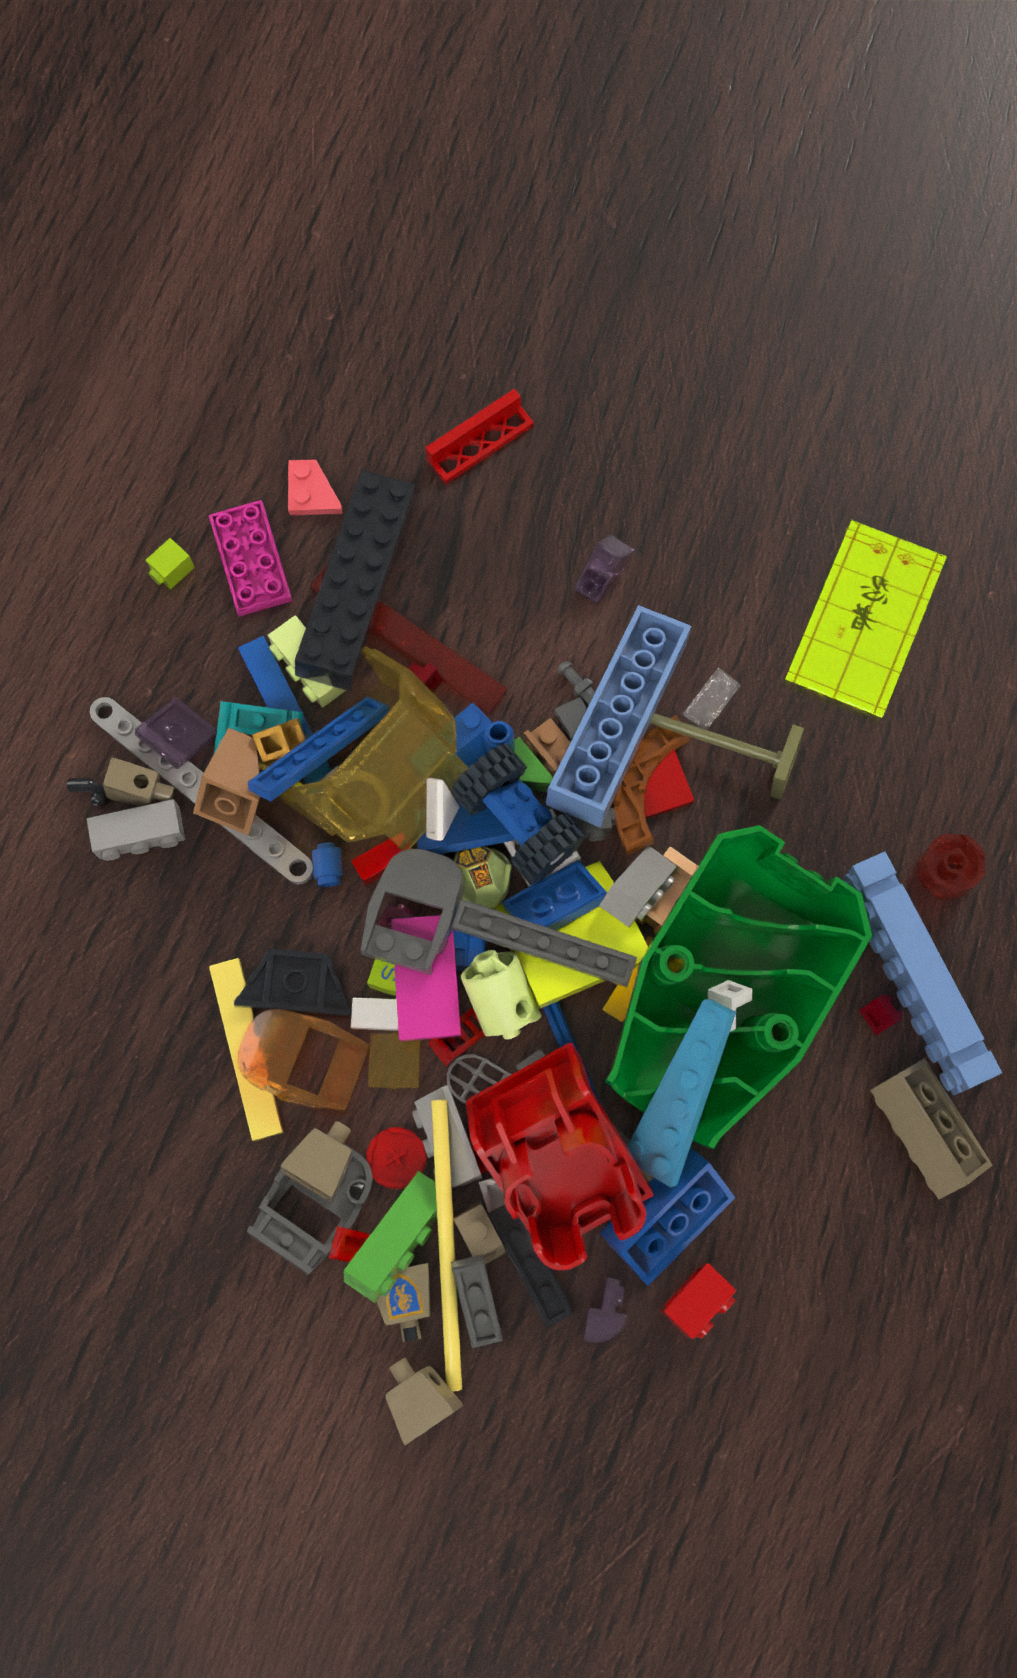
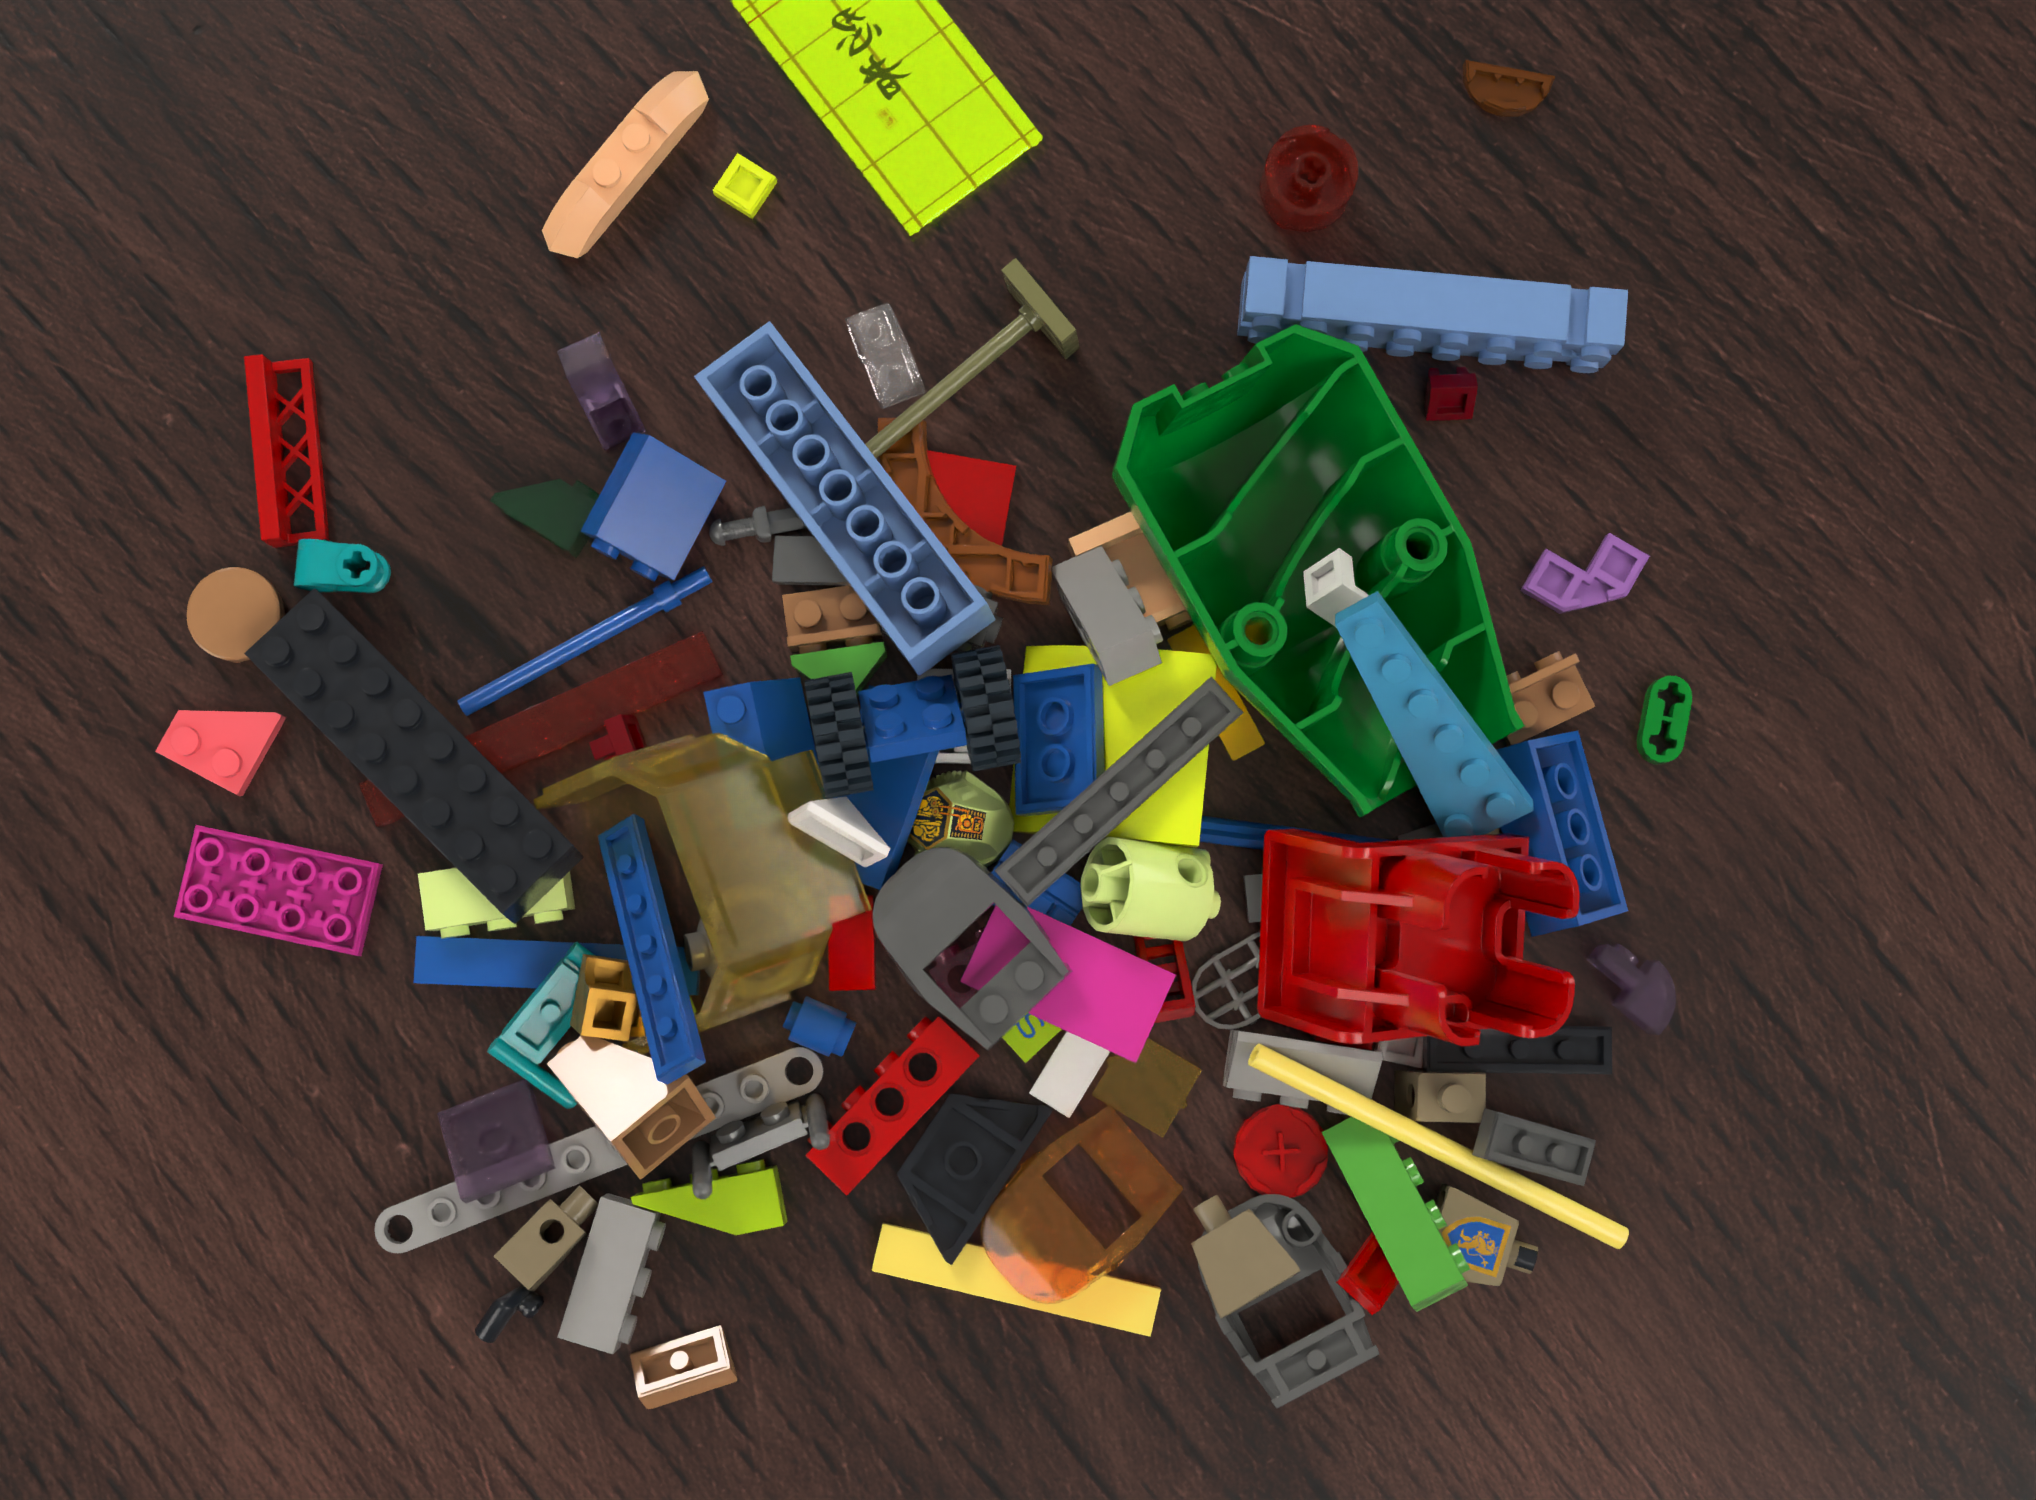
camera: 65 degrees left, 10 degrees up
lime brick [146,538,195,590] -> none
dark tan torso [385,1357,463,1445] -> none
blue brick [484,721,515,752] -> none
red brick [659,1263,737,1339] -> none
dark tan slope [870,1058,992,1199] -> none
none -> medium nougat tile [187,567,286,663]
none -> teal piece [294,539,391,593]
none -> blue bar [458,566,713,716]
none -> clear green slope [490,479,600,558]
none -> light nougat brick [542,71,709,258]
none -> brick [580,432,726,582]
none -> medium nougat slope [630,1325,737,1409]
none -> lime slope [631,1159,788,1235]
none -> dark grey plate [692,1093,830,1199]
none -> neon yellow tile [712,153,777,219]
none -> red brick [805,1015,981,1195]
none -> medium nougat bracket [1504,651,1596,746]
none -> medium lavender tile [1520,533,1650,614]
none -> green beam [1637,676,1692,764]

